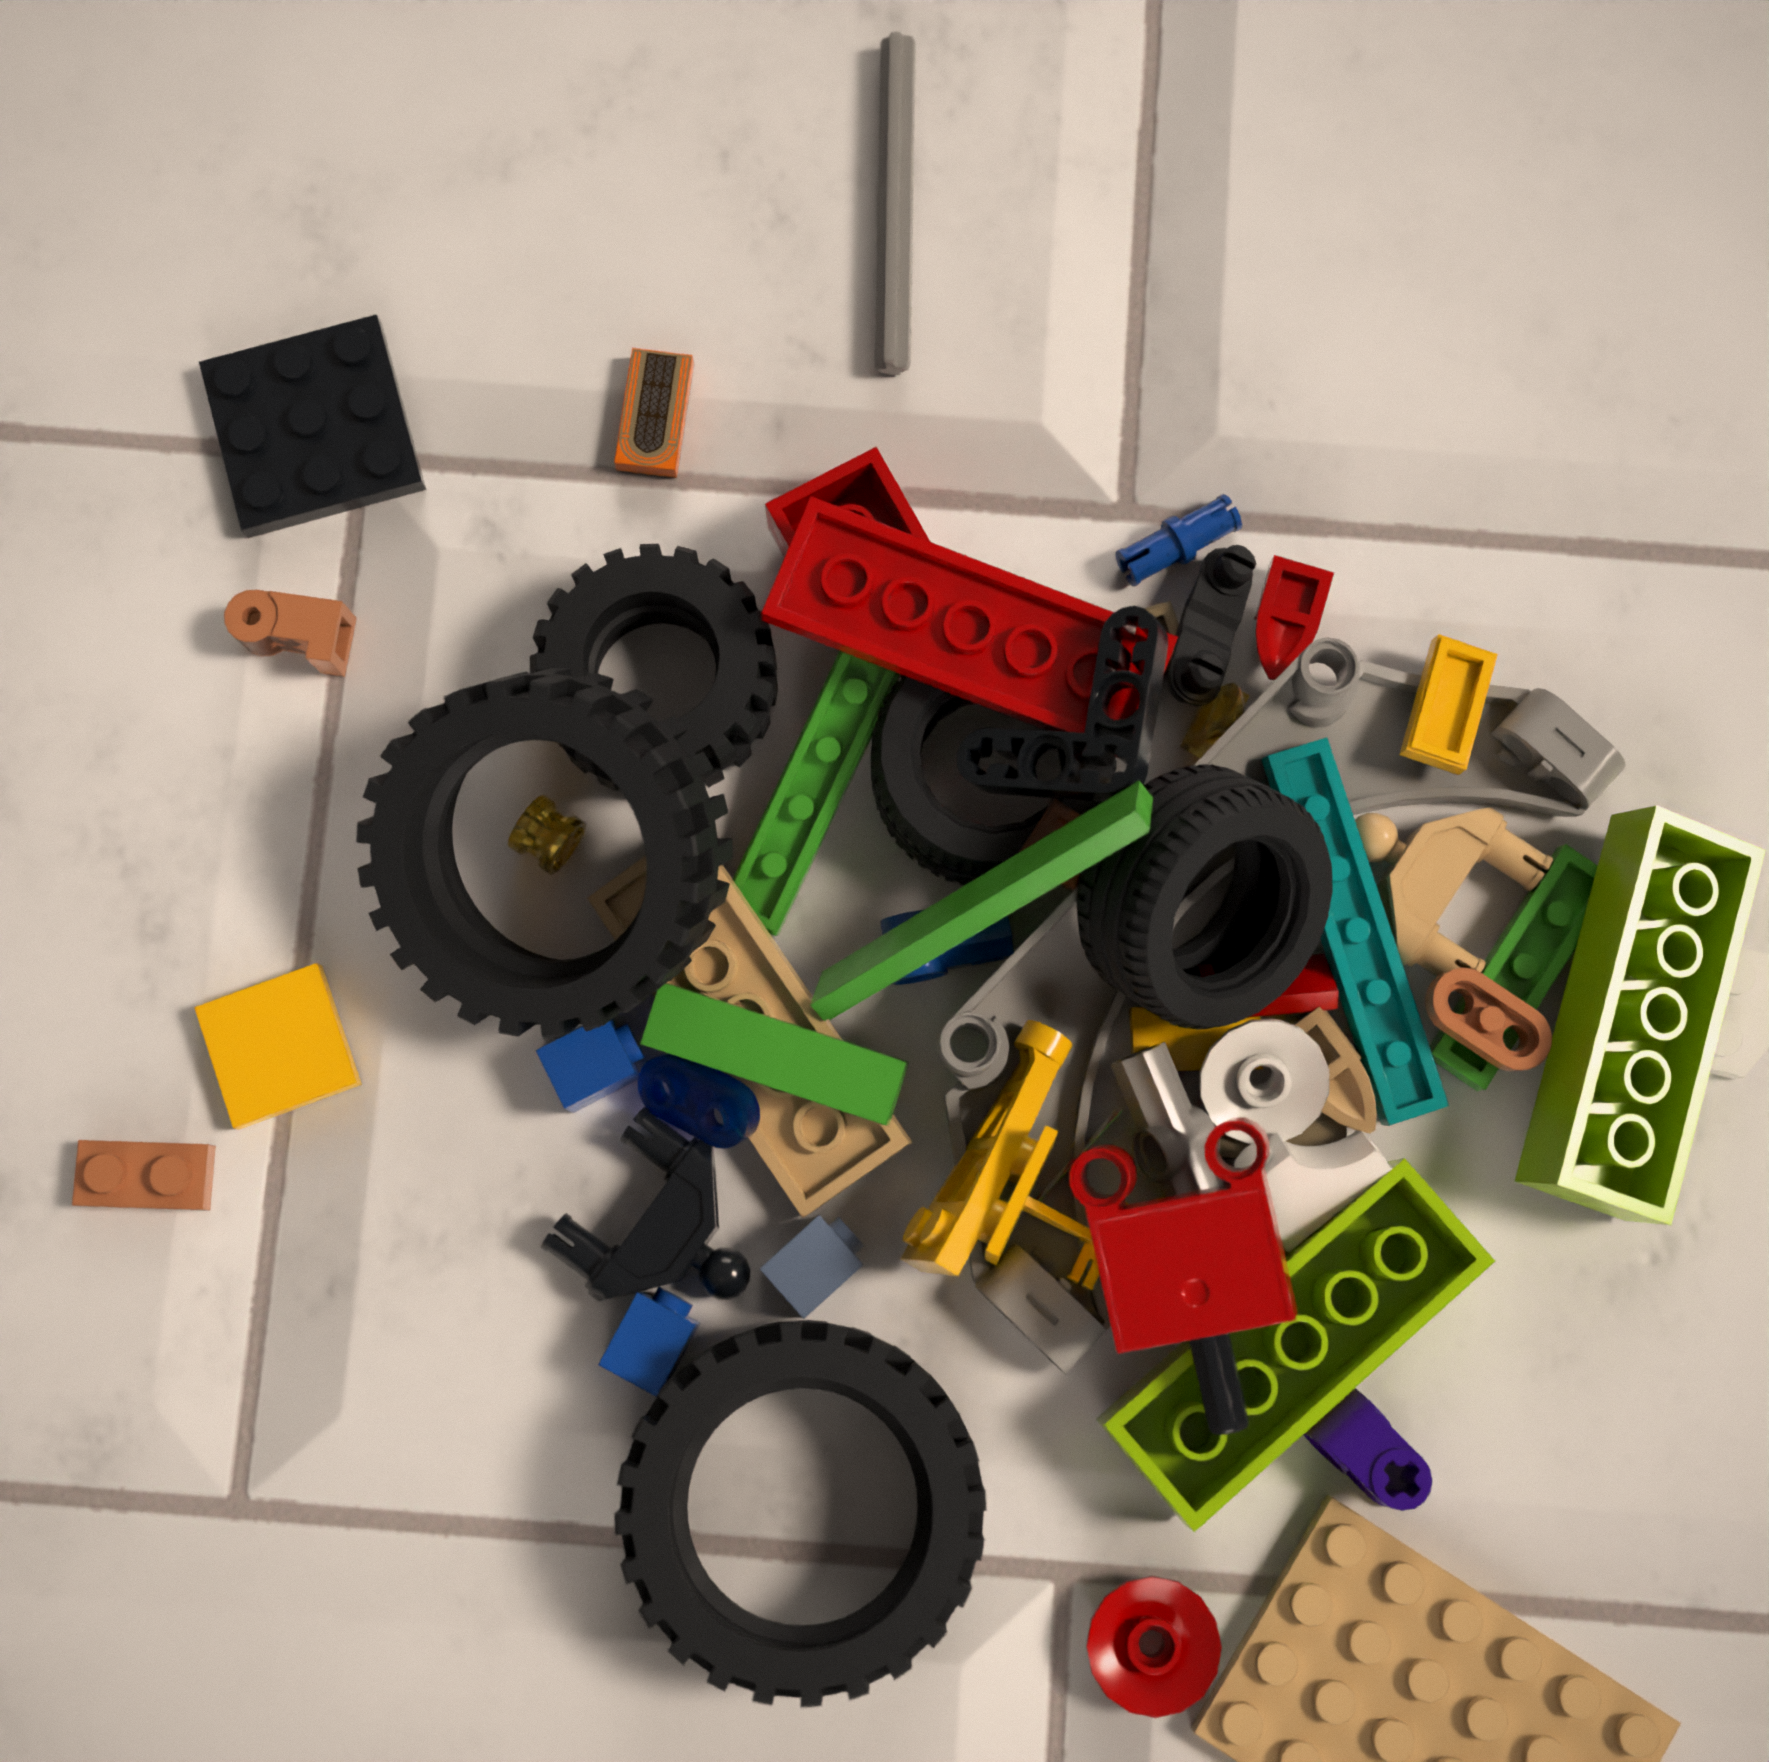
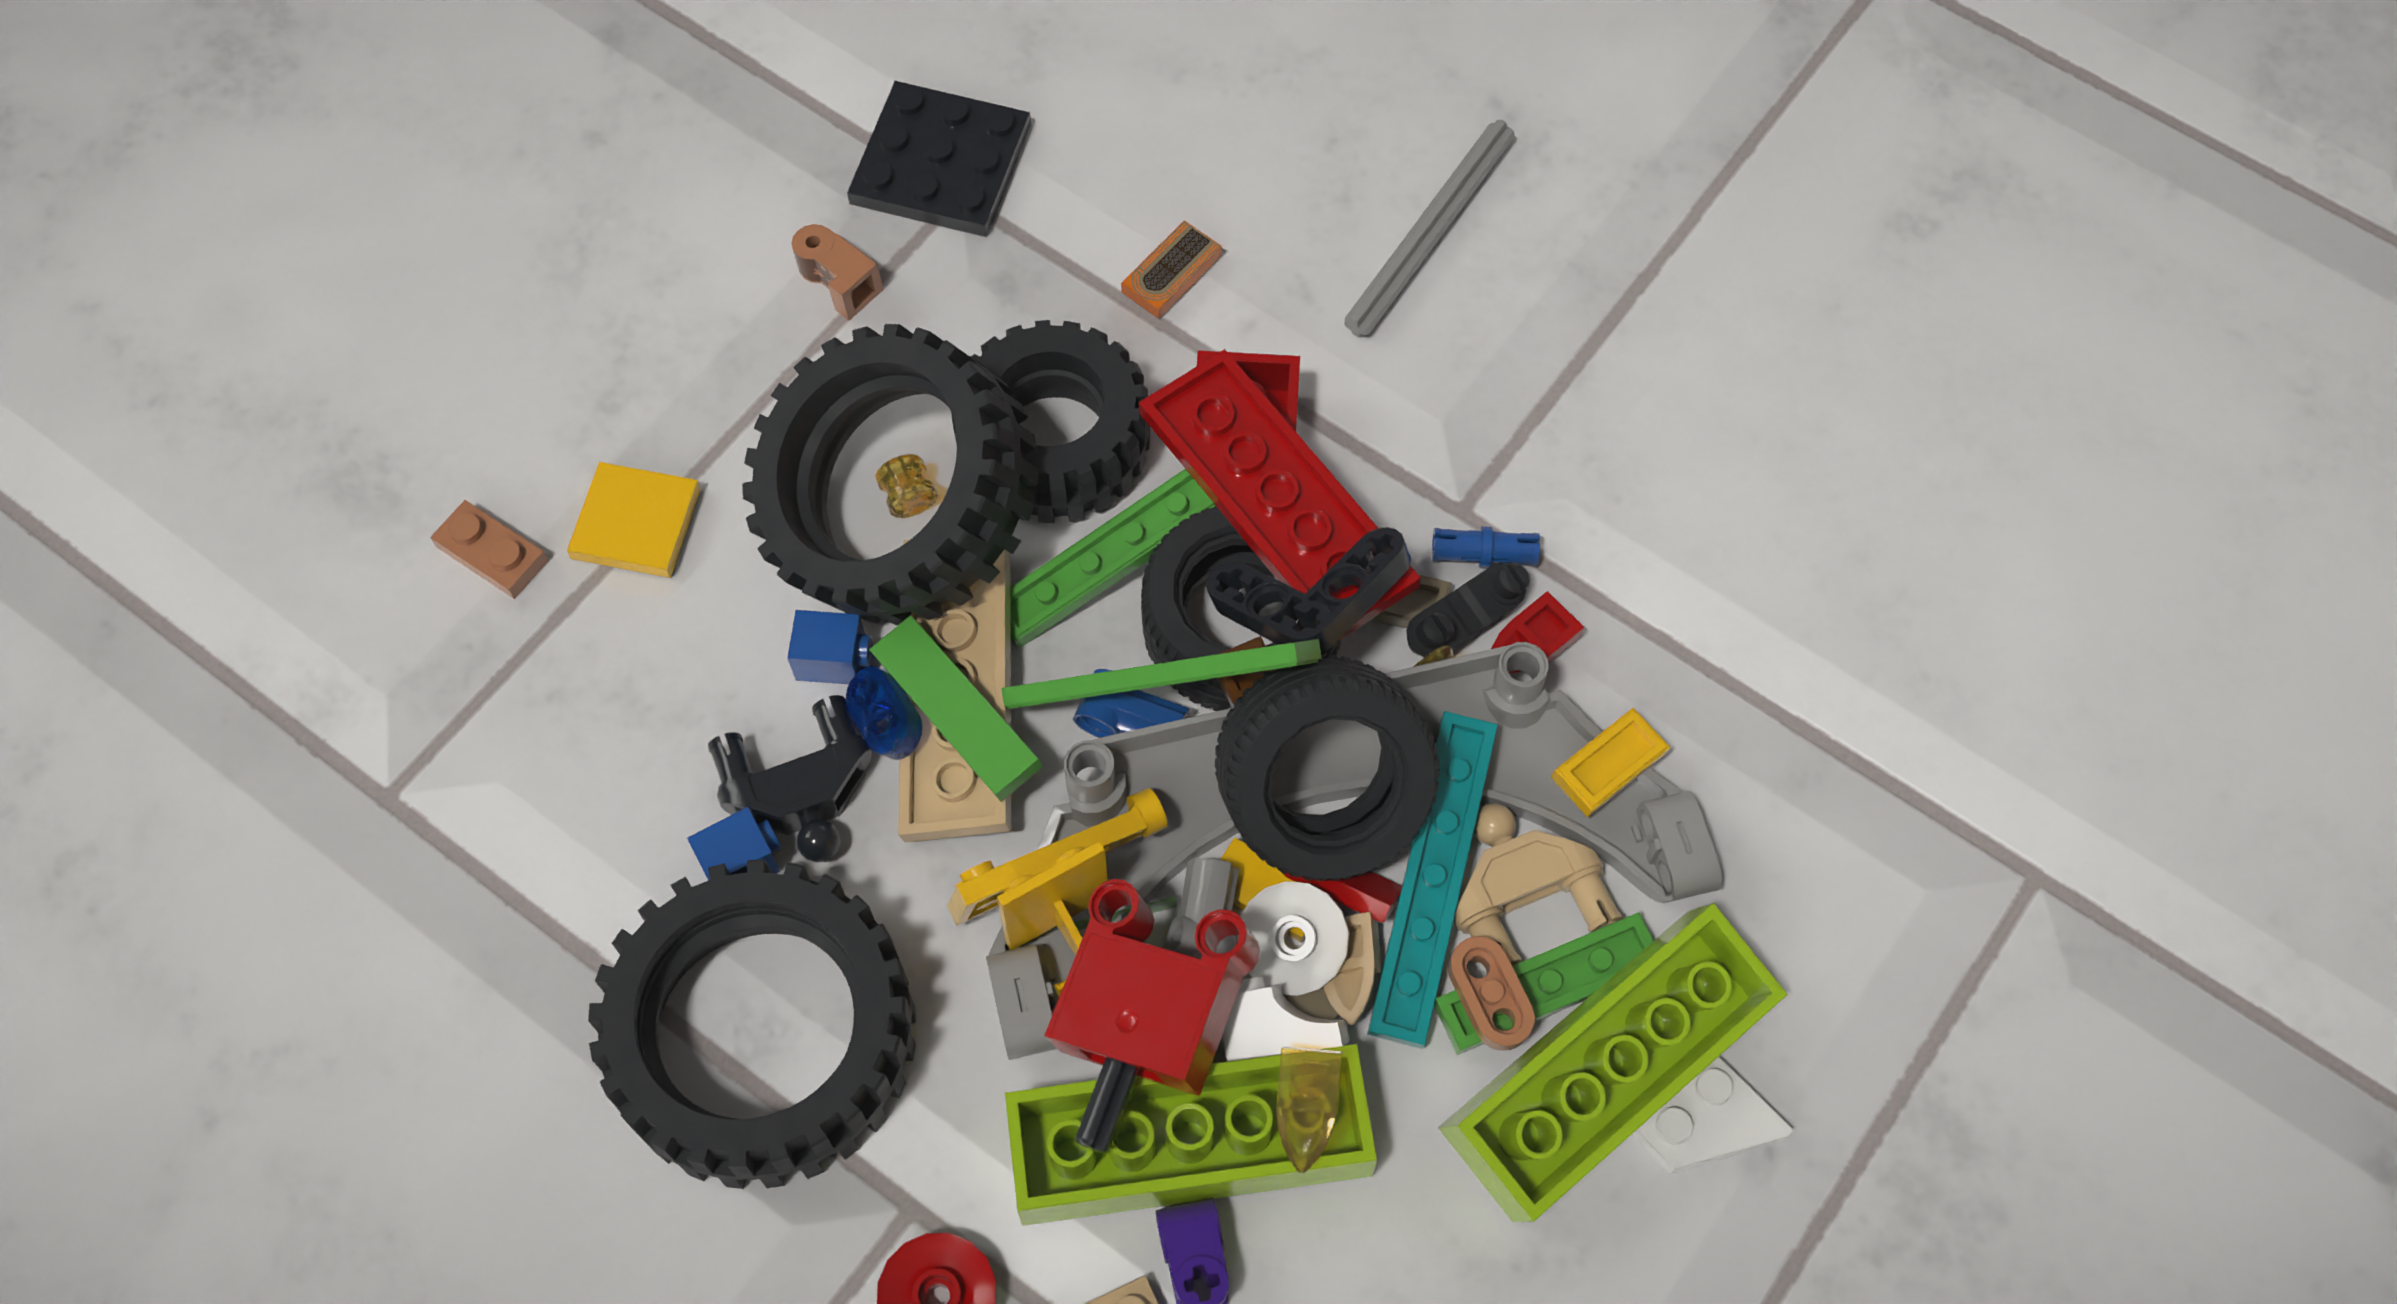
camera: 35 degrees right, 15 degrees down
sand blue brick [760,1215,864,1319] -> none
none -> clear yellow plate [1276,1046,1343,1173]

